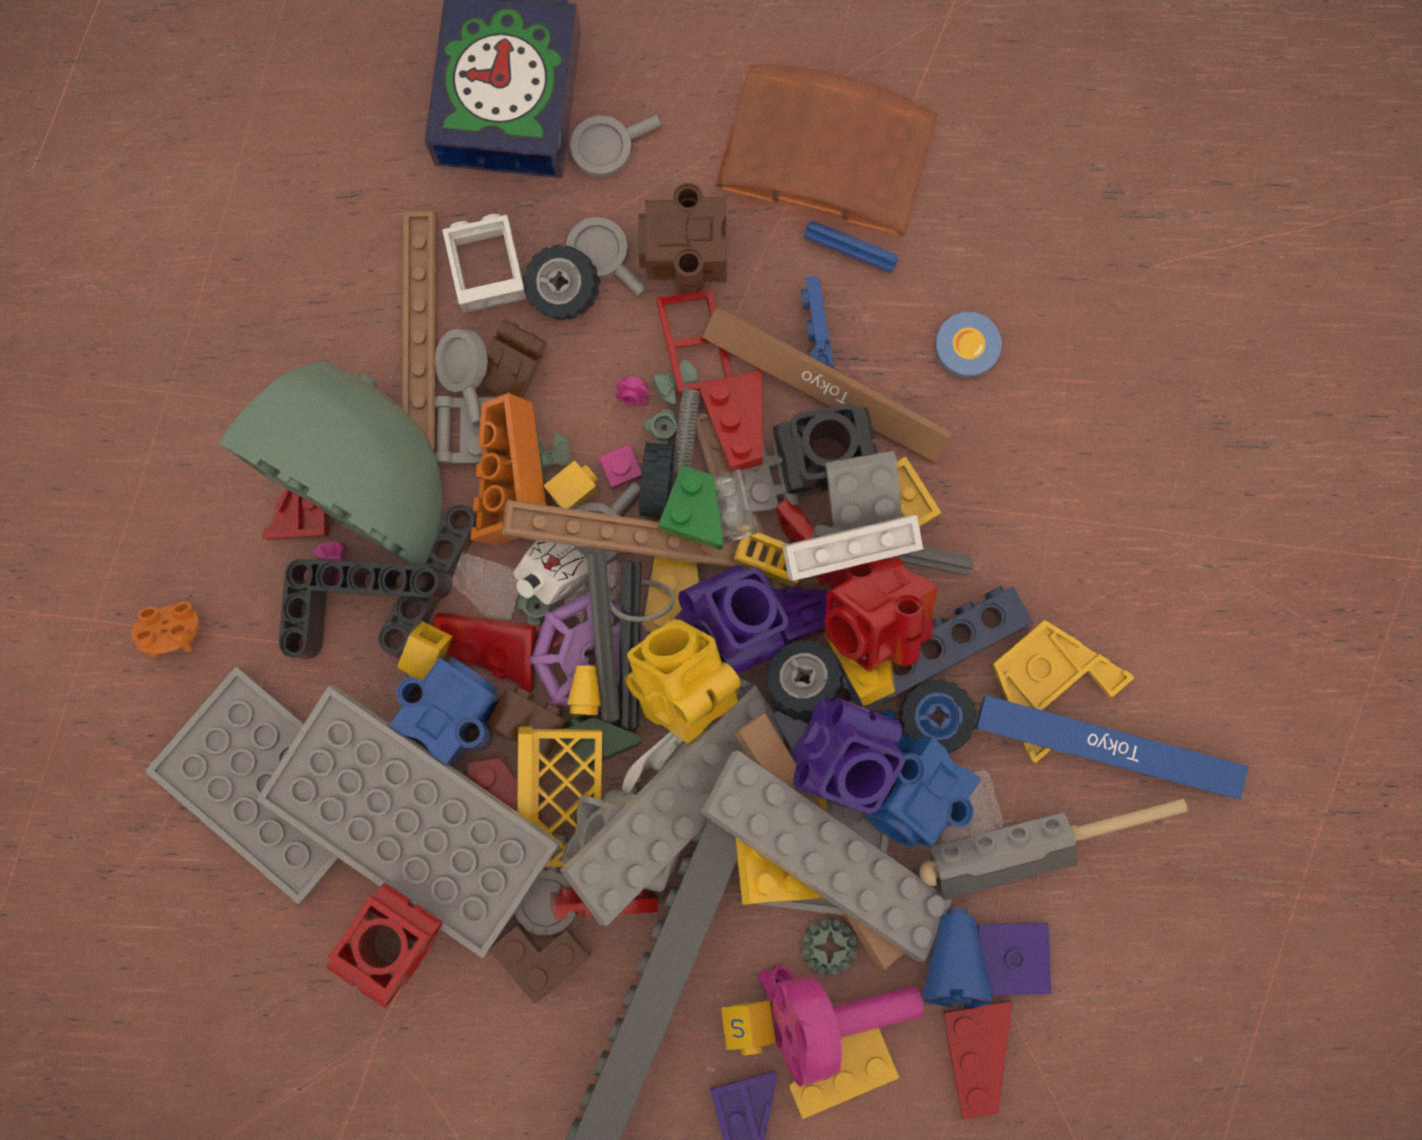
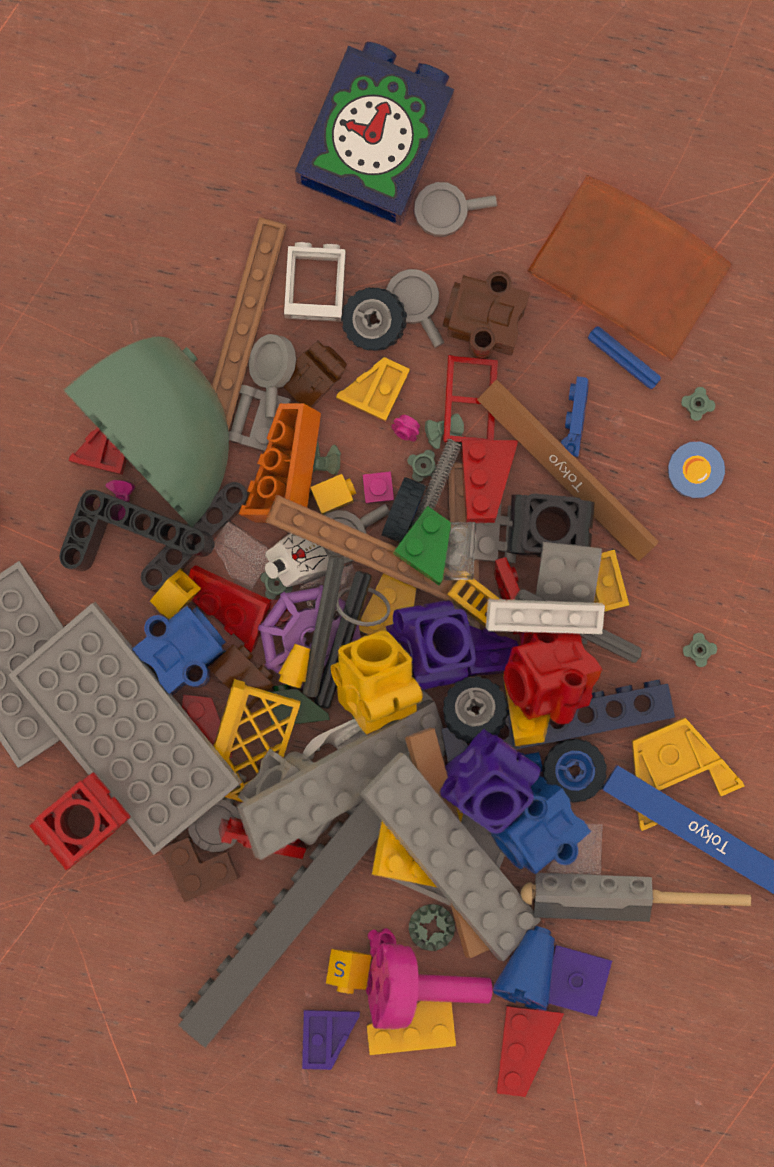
camera: 15 degrees right, 5 degrees up
none -> yellow wing [336,357,410,422]
none -> sand green plate [681,387,715,421]
none -> sand green plate [683,633,717,667]

